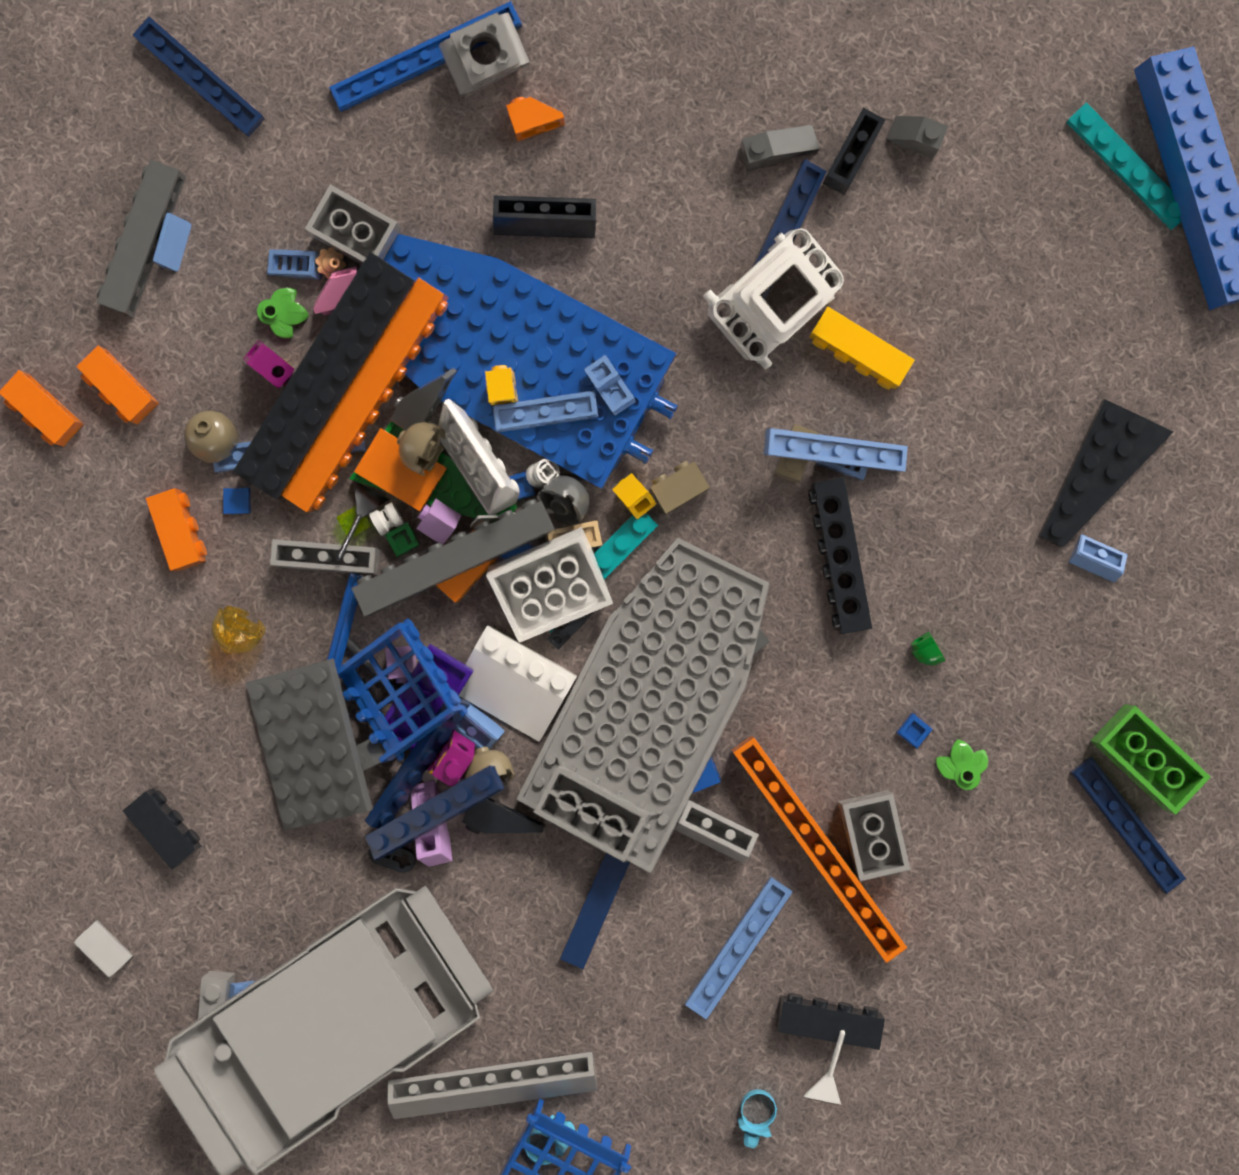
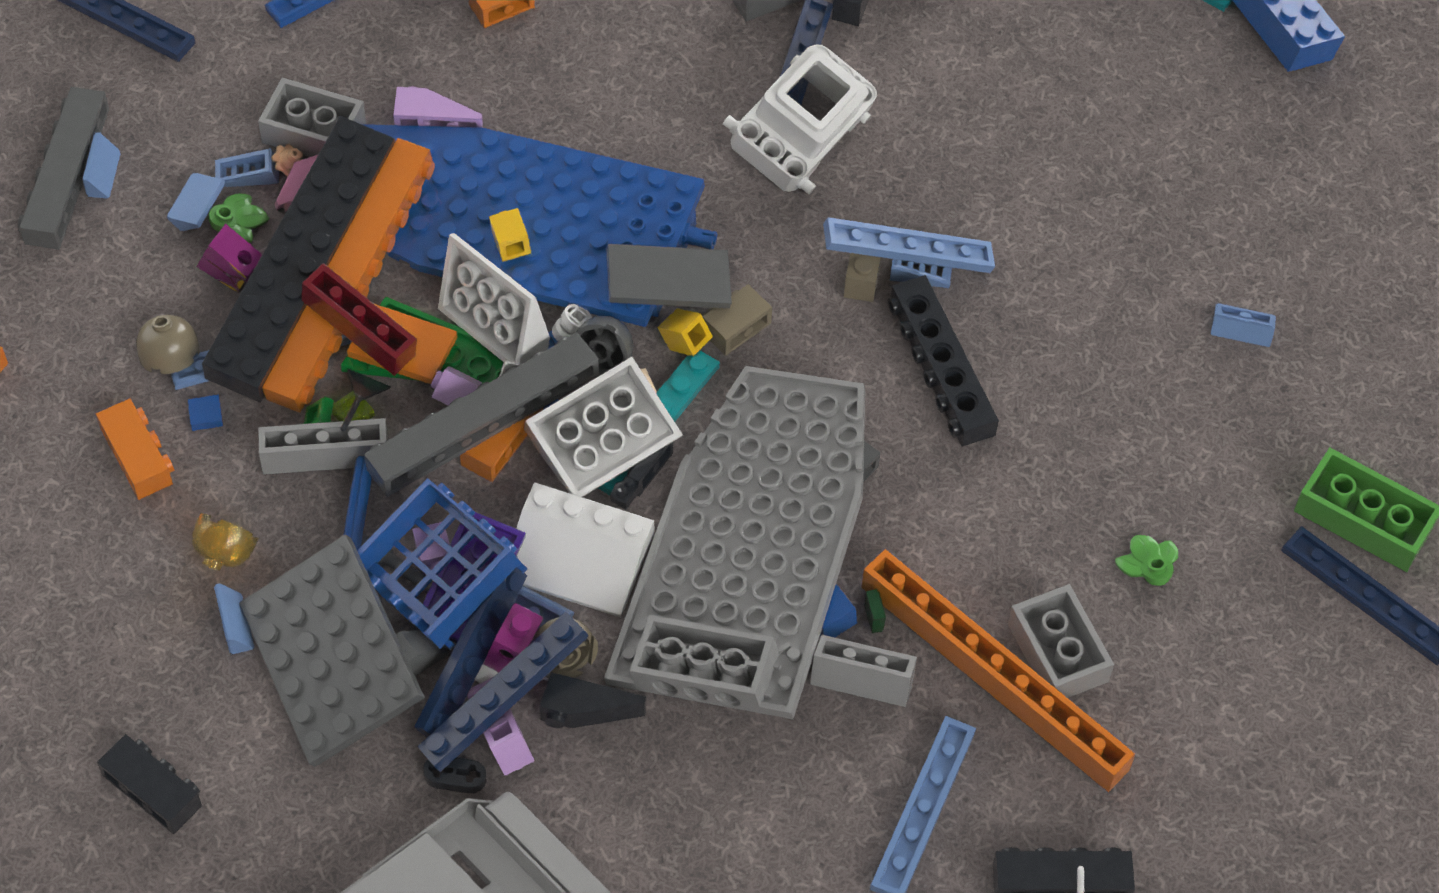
camera: 15 degrees left, 30 degrees down
orange brick [76,345,159,424] -> none
white wheel [369,502,404,536] -> none
dark green plate [385,522,420,557] -> none
dark grey slope [390,368,457,431] -> none
dark tan cylinder [397,422,446,476] -> none
black brick [493,195,596,238] -> none
medium blue tile [493,391,599,432] -> none
dark blue tile [560,852,630,969] -> none
medium blue slope [584,355,636,416] -> none
yellow brick [809,307,915,390] -> none
blue tile [896,713,933,749] -> none
green piece [911,632,946,666] -> none
black wing [1038,399,1174,547] -> none
none -> medium blue slope [167,173,225,231]
none -> medium blue slope [214,583,254,654]
none -> dark red brick [302,263,417,376]
none -> green tile [304,396,334,424]
none -> lavender slope [393,87,483,128]
none -> dark grey tile [606,244,732,309]
none -> dark green tile [864,589,886,634]

